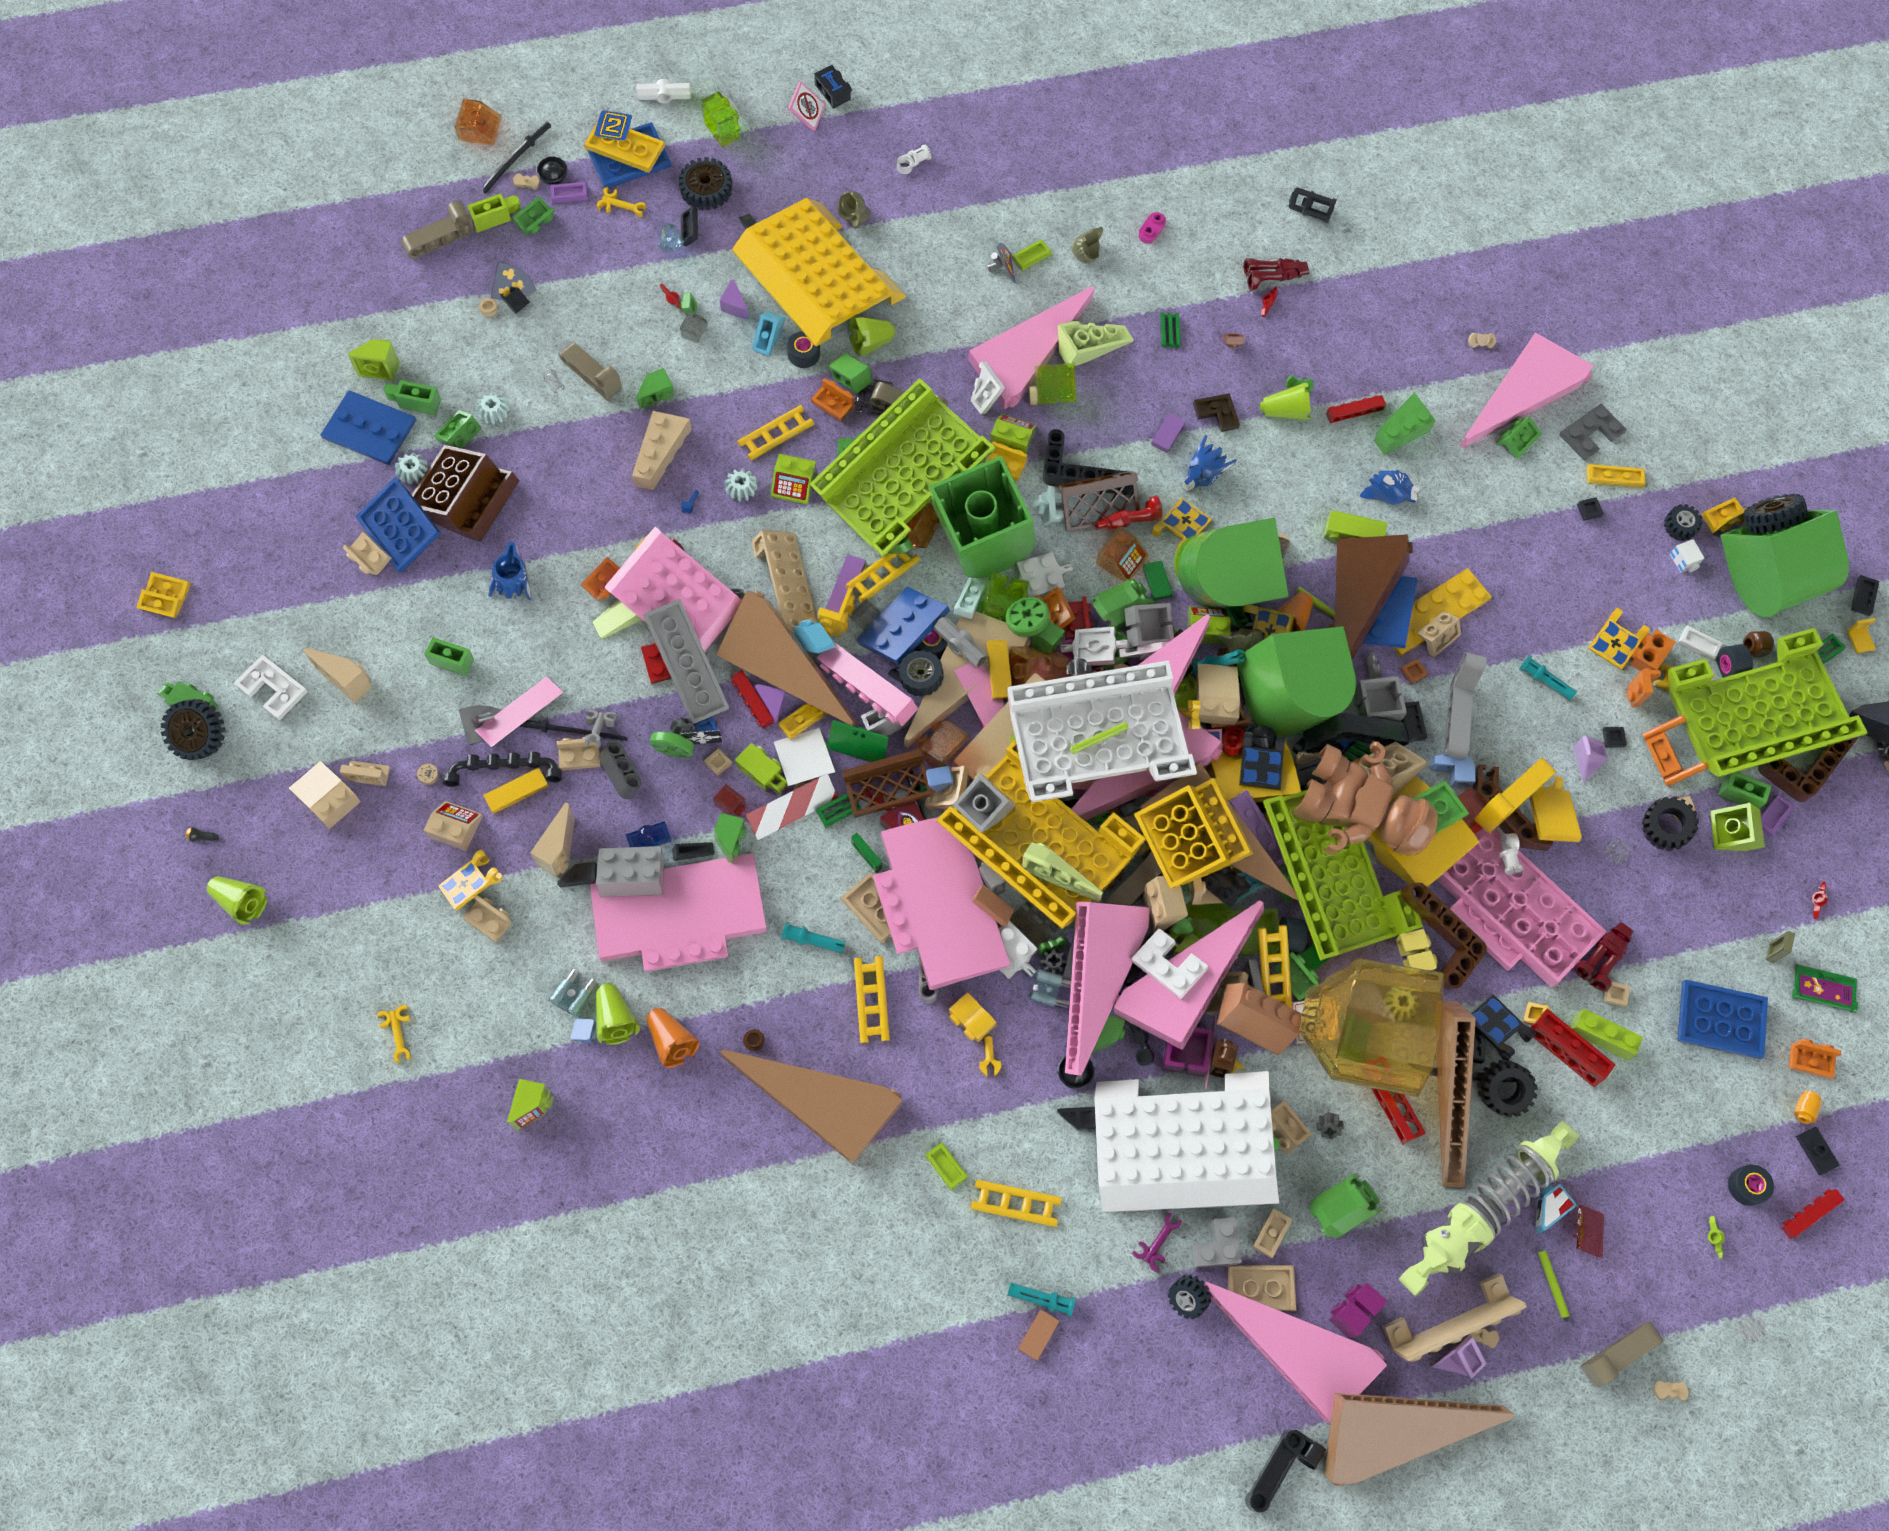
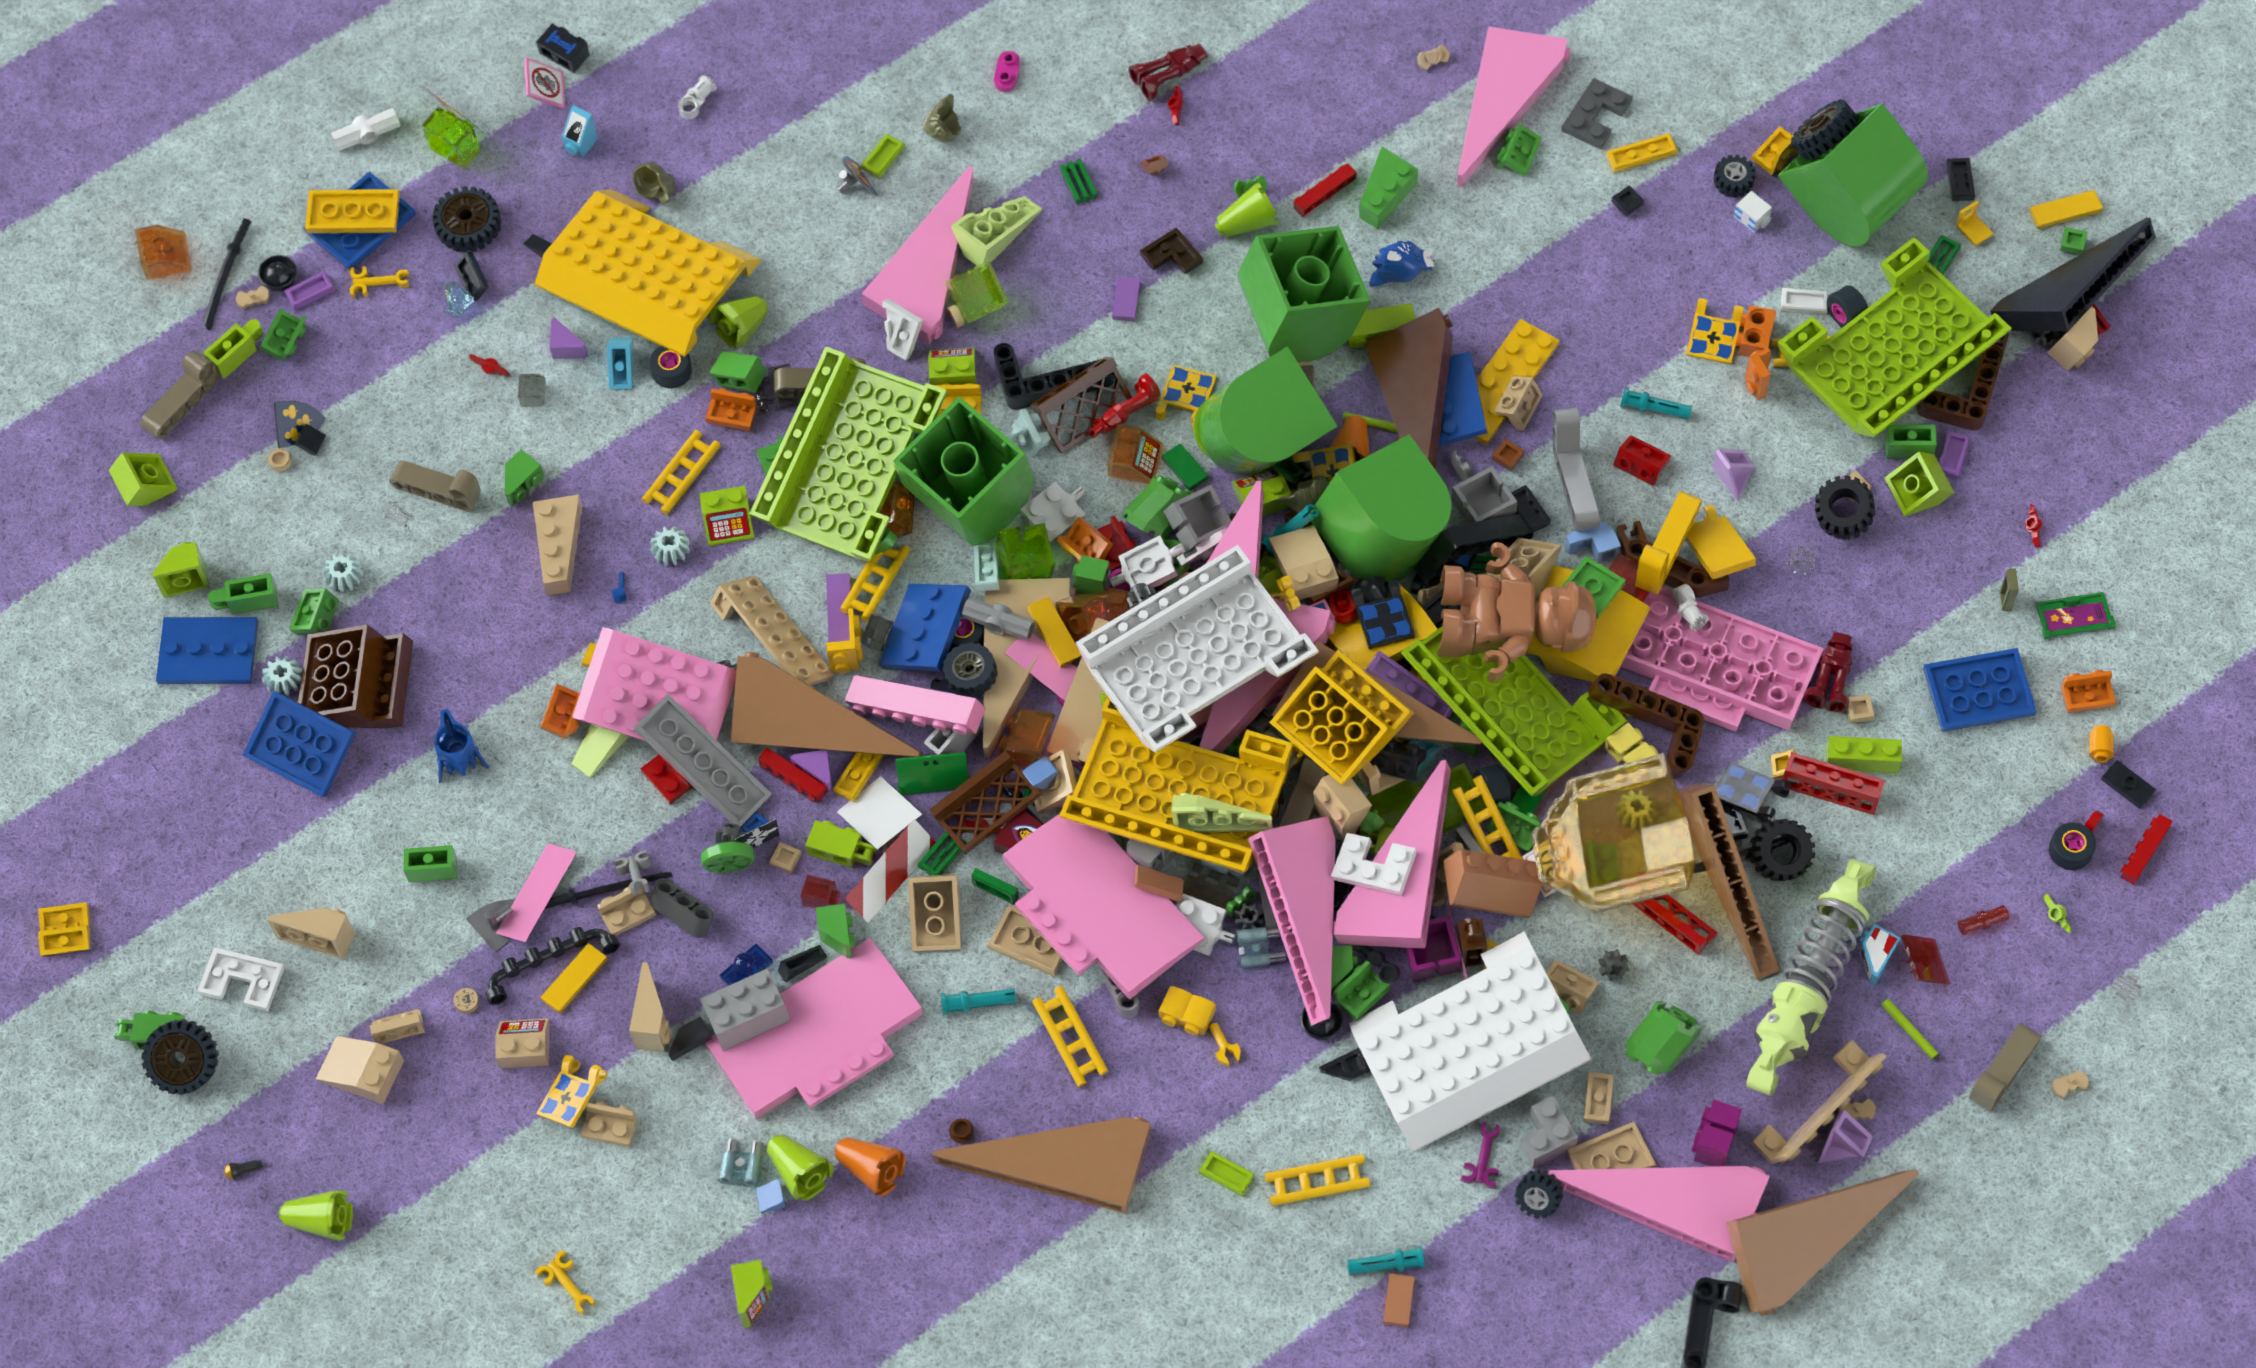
camera: 15 degrees left, 5 degrees down
tan bracket [343,532,392,575] -> none
sticker [594,110,632,141] -> none
bright green plate [681,292,698,319] -> none
medium azure slope [794,619,835,653] -> none
light grey slope [953,774,1016,833] -> none
bright green wheel [1006,597,1050,637] -> none
lime bar [1070,722,1129,754] -> none
blue piece [1183,435,1237,491] -> none
black tile [1602,727,1627,748] -> none
orange plate [1642,715,1708,787] -> none
reddish brown head [1743,631,1774,656] -> none
none -> lime slope [109,452,178,506]
none -> medium azure slope [562,105,598,158]
none -> tan slope [908,874,961,951]
none -> bright green brick [1238,226,1371,362]
none -> bright green bracket [1333,961,1391,1021]
none -> red bracket [1613,435,1672,486]
none -> clear red pin [1957,905,2009,935]
none -> red tile [2084,810,2104,833]

